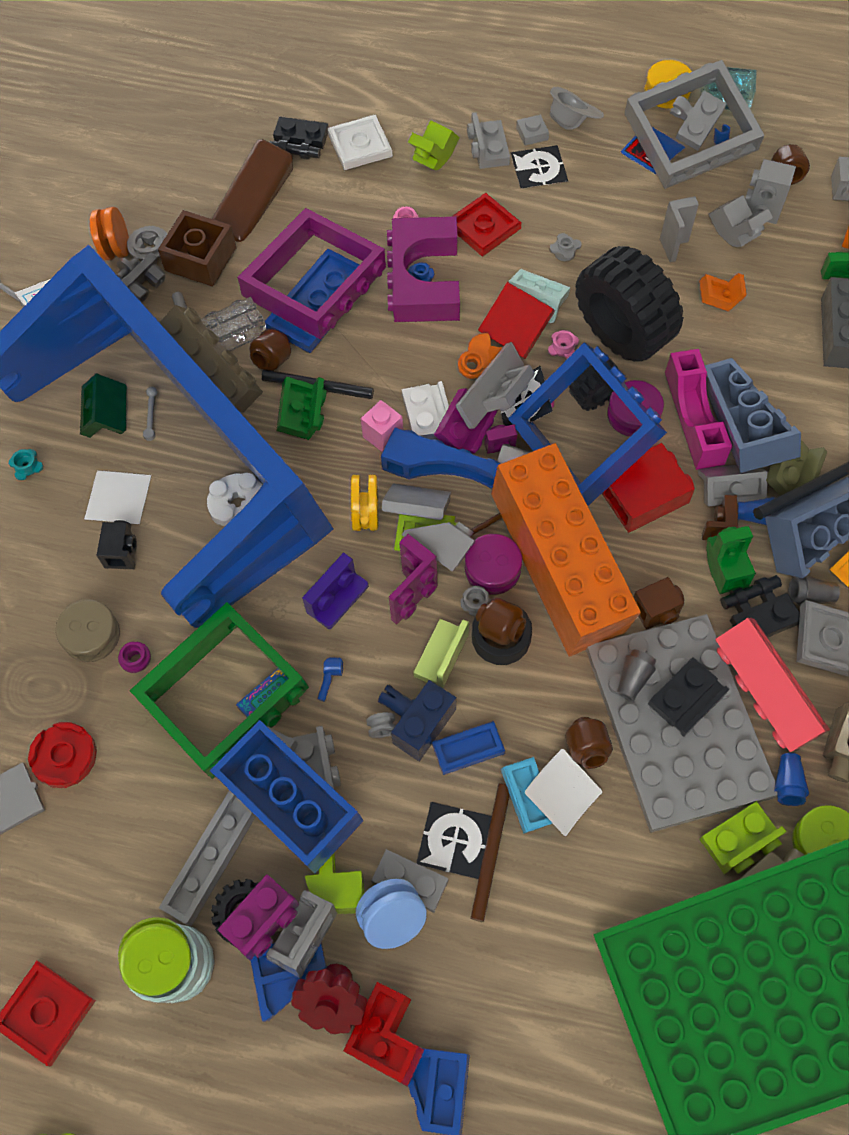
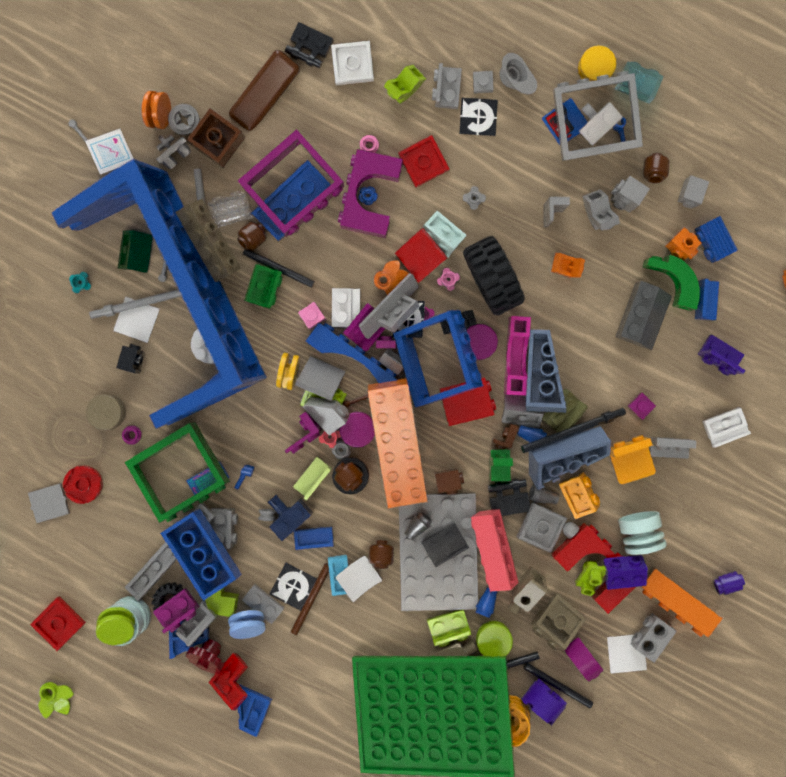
camera: 10 degrees right, 25 degrees up
dark purple bracket [302,552,369,629] -> none
none -> light grey bar [89,289,182,319]
none -> coral plate [319,430,341,448]

